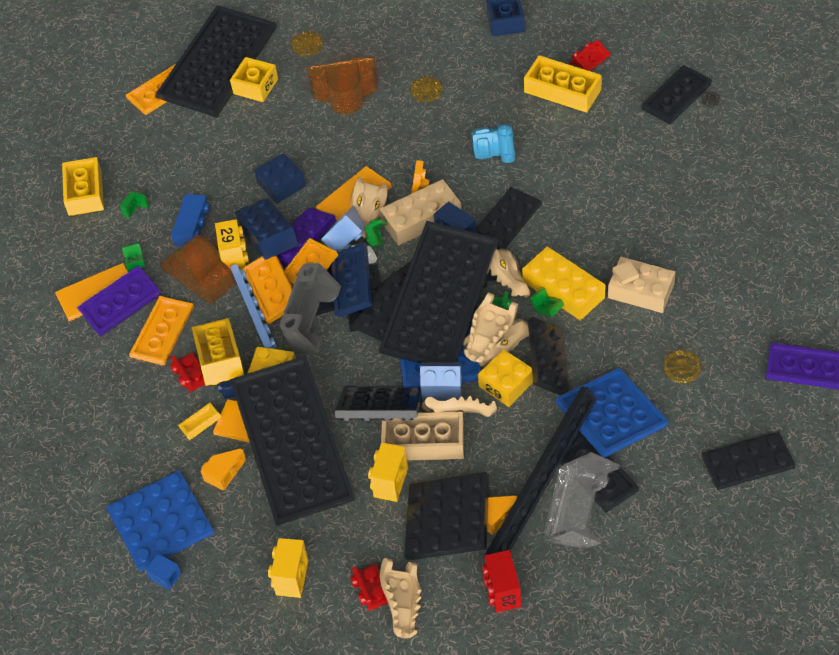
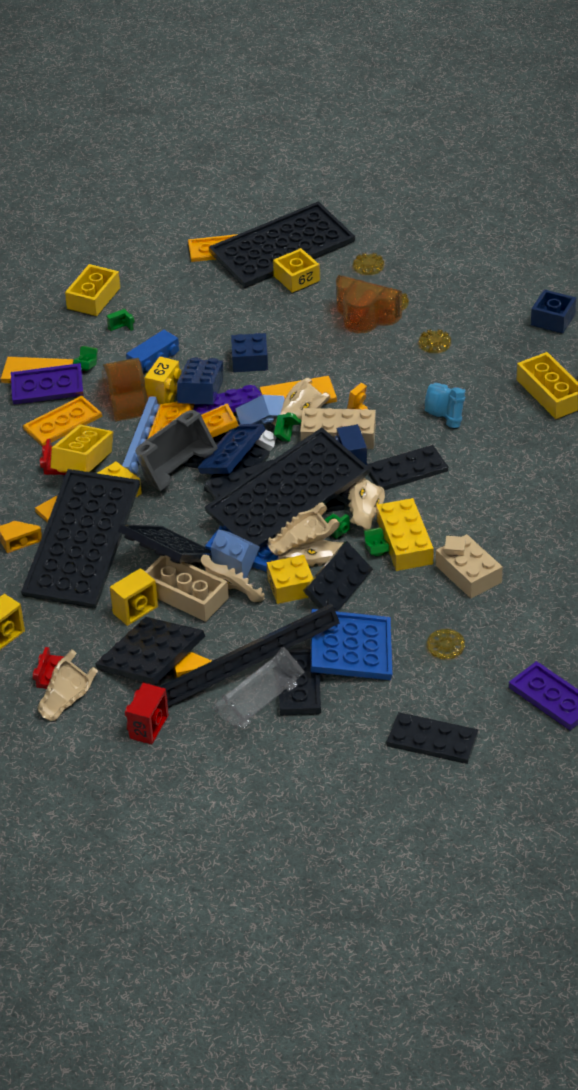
camera: 30 degrees right, 10 degrees down
yellow tile [178,402,222,441] -> none

